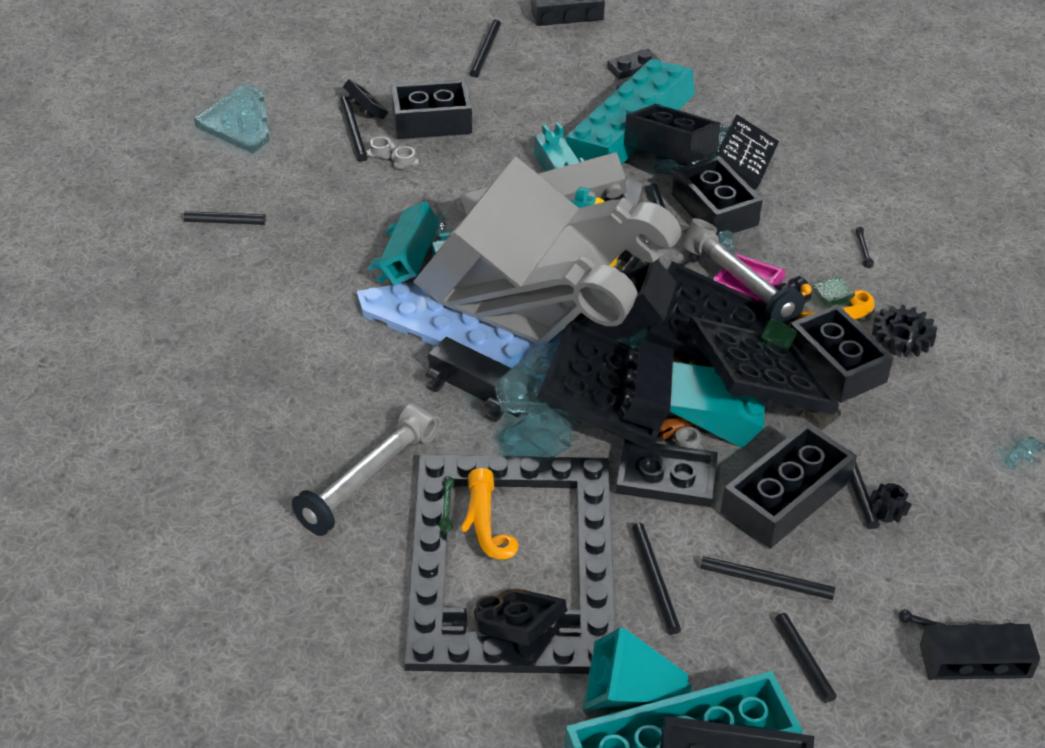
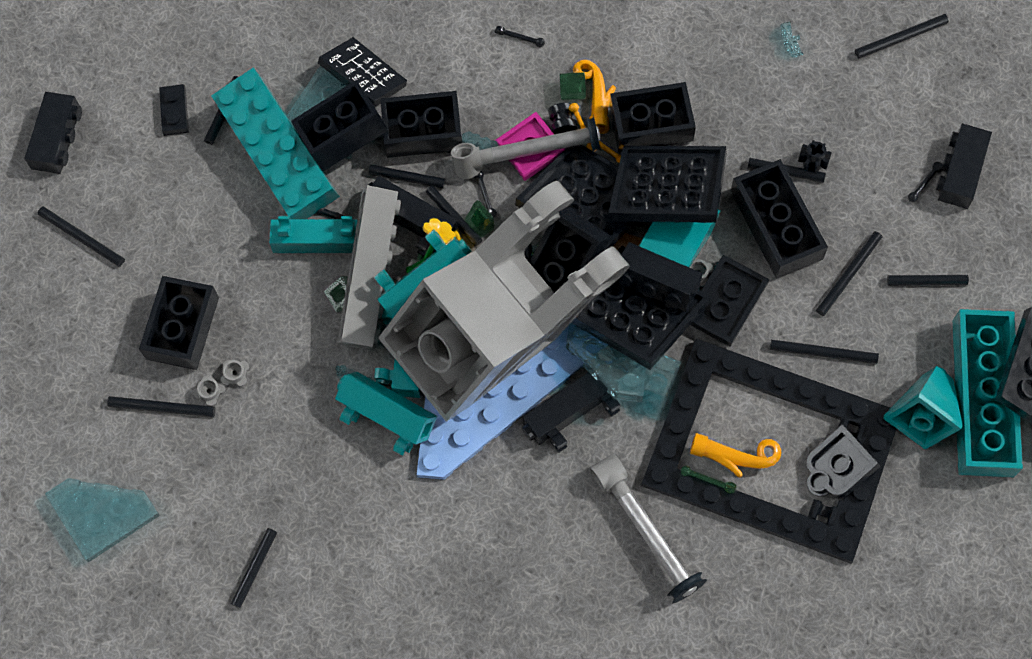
camera: 65 degrees left, 25 degrees up
black plate [343,79,389,119] -> none
clear green slope [761,319,797,350] -> none
black gear [872,305,937,358] -> none

